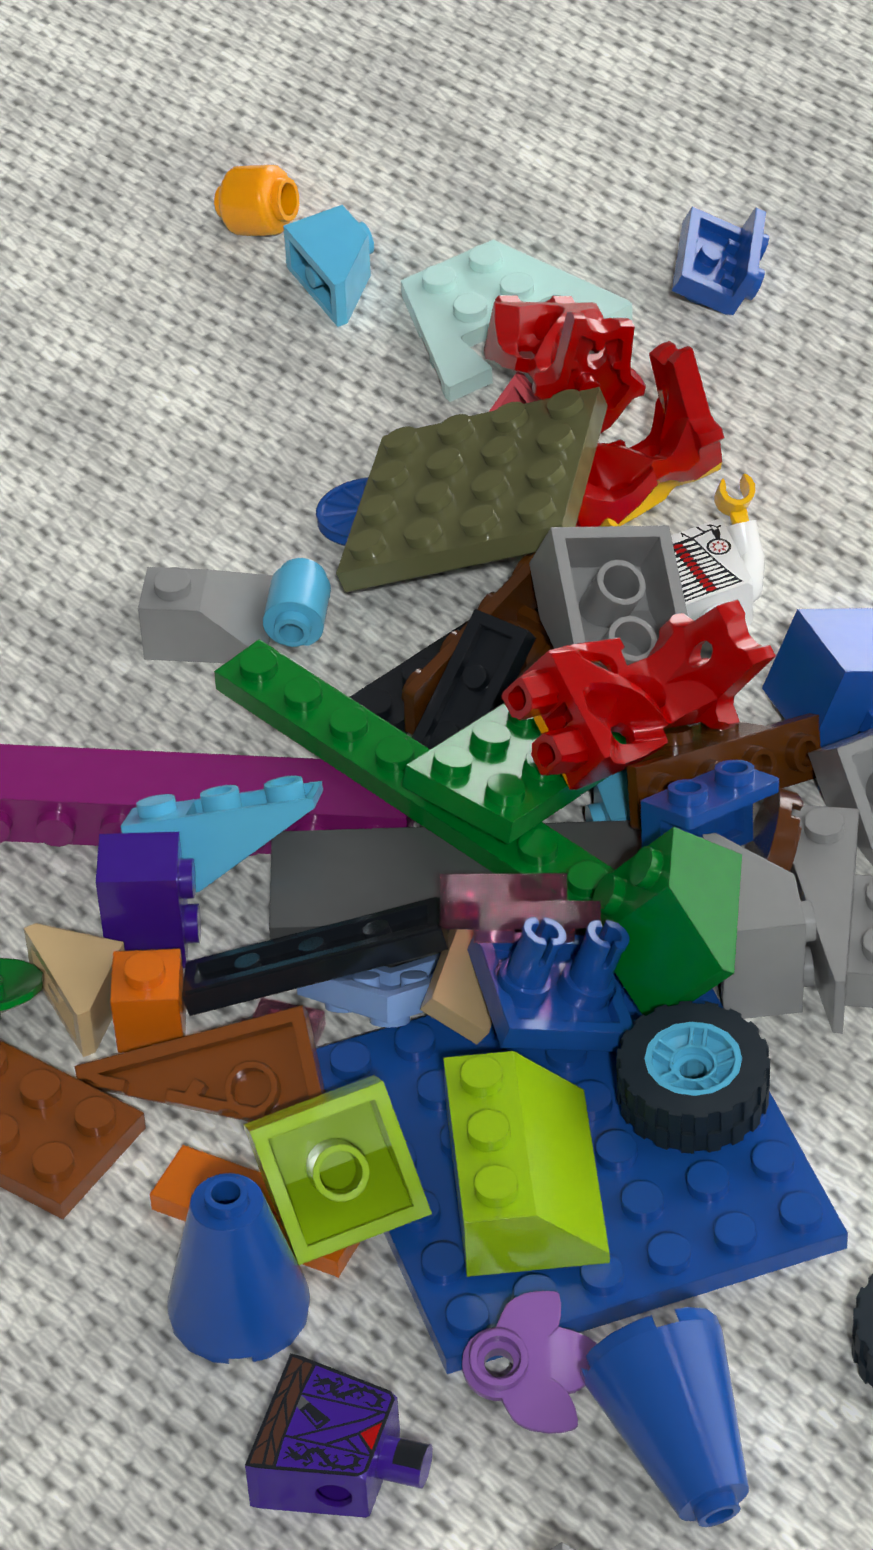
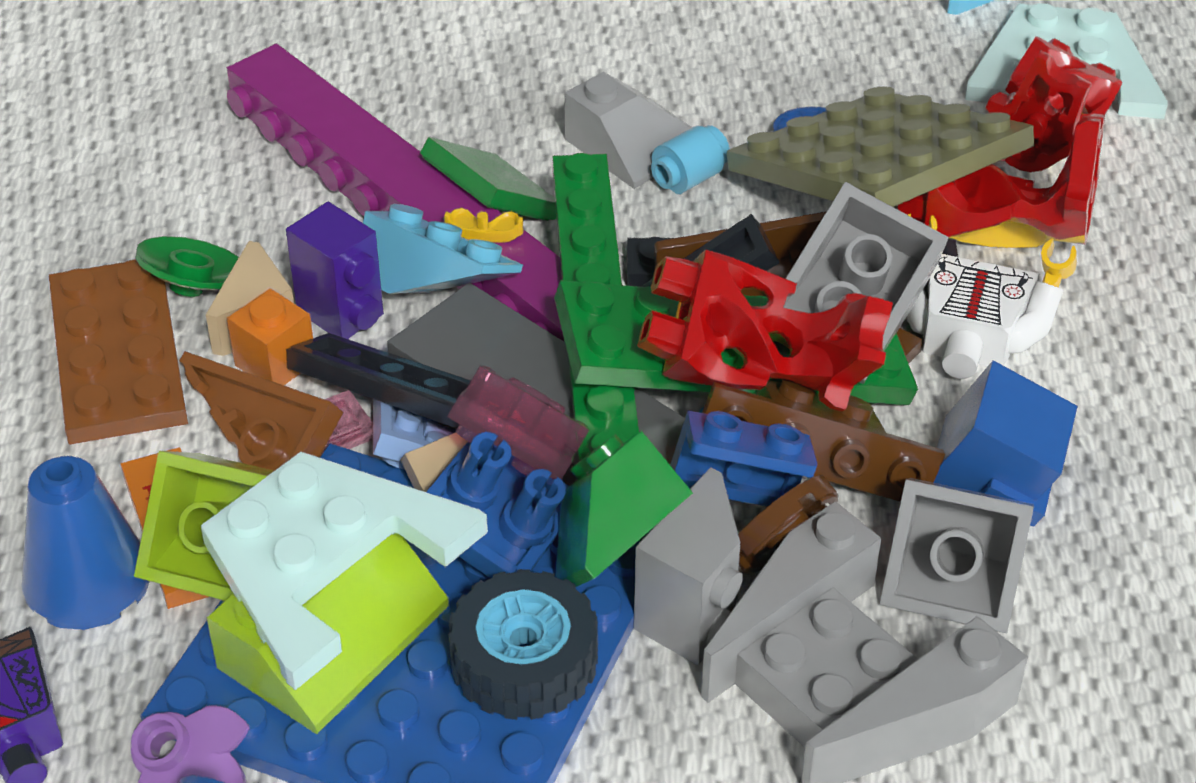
camera: 40 degrees right, 0 degrees up
none -> light aqua wing [201,452,488,690]
none -> green tile [420,136,556,221]
none -> yellow piece [444,208,523,243]

